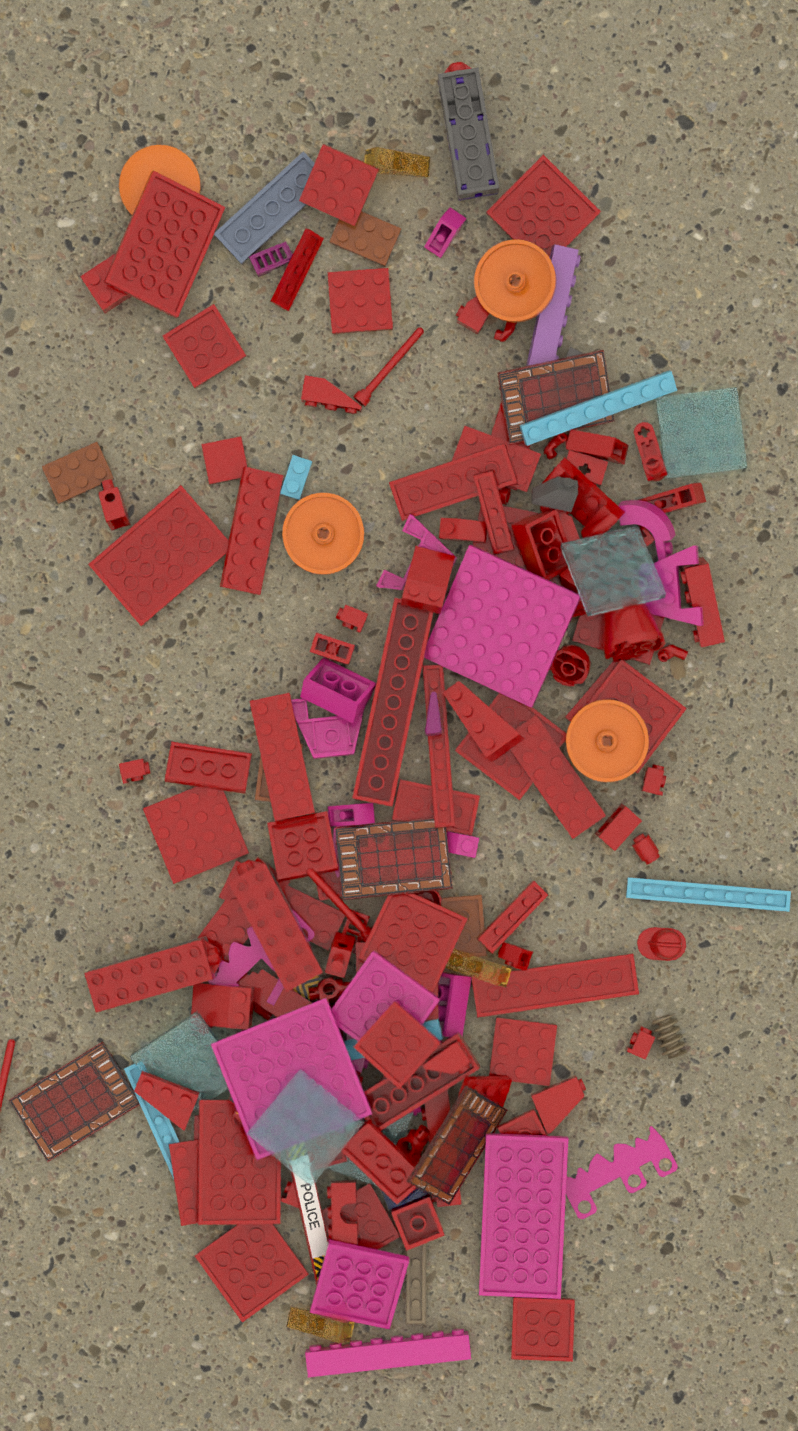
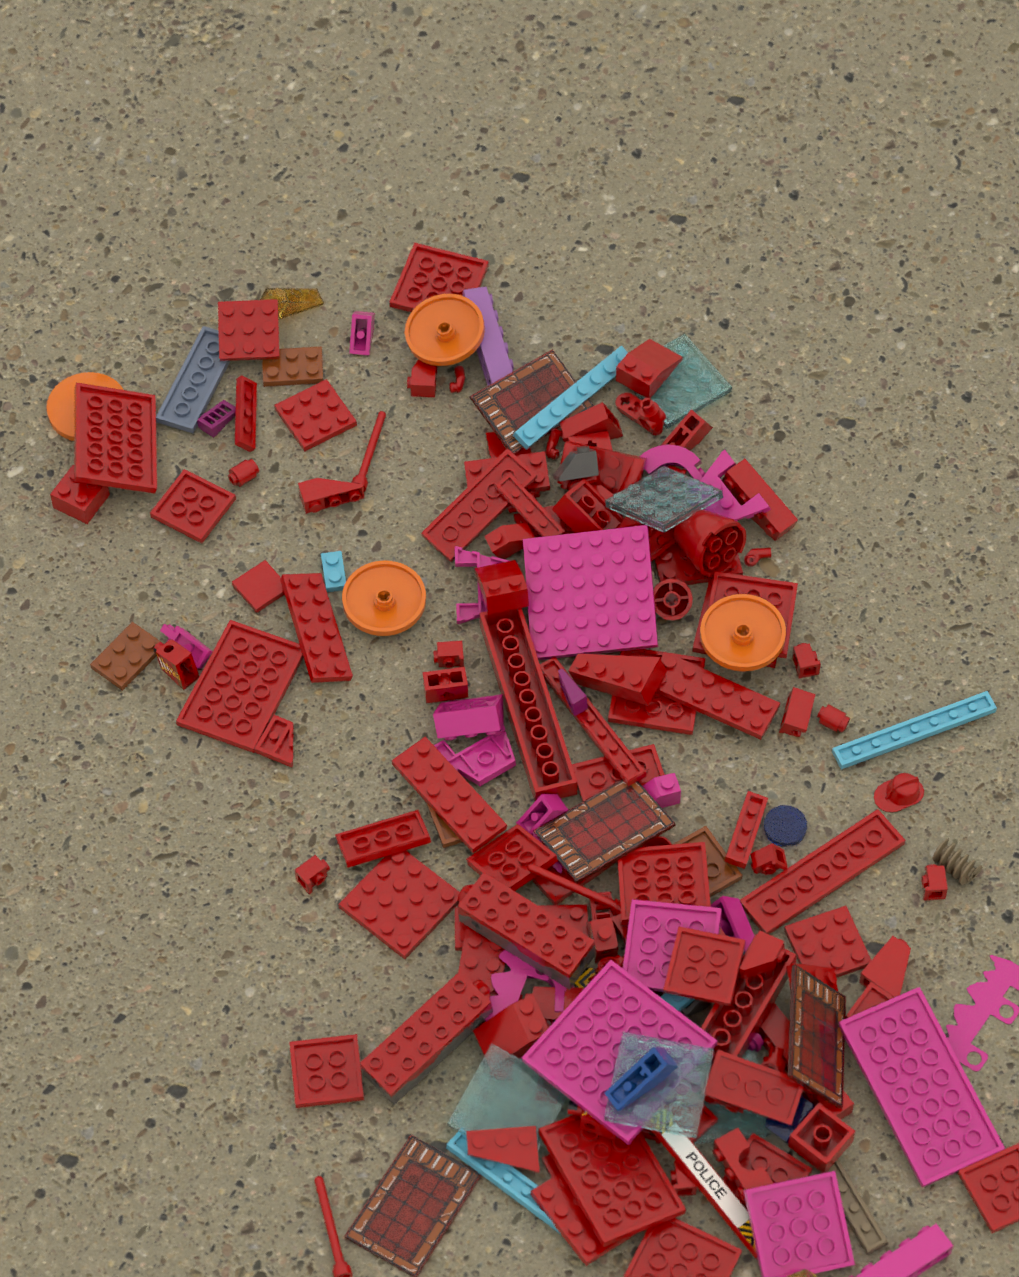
camera: 30 degrees left, 30 degrees down
dark grey piece [438,62,499,201] -> none
clear yellow slope [445,949,512,987] -> none
none -> dark pink hinge [160,624,213,669]
none -> red brick [228,459,259,487]
none -> red wing [254,715,294,768]
none -> red plate [289,1034,364,1108]
none -> blue slope [604,1047,679,1111]
none -> red slope [616,339,683,398]
none -> clear blue tile [764,805,807,847]

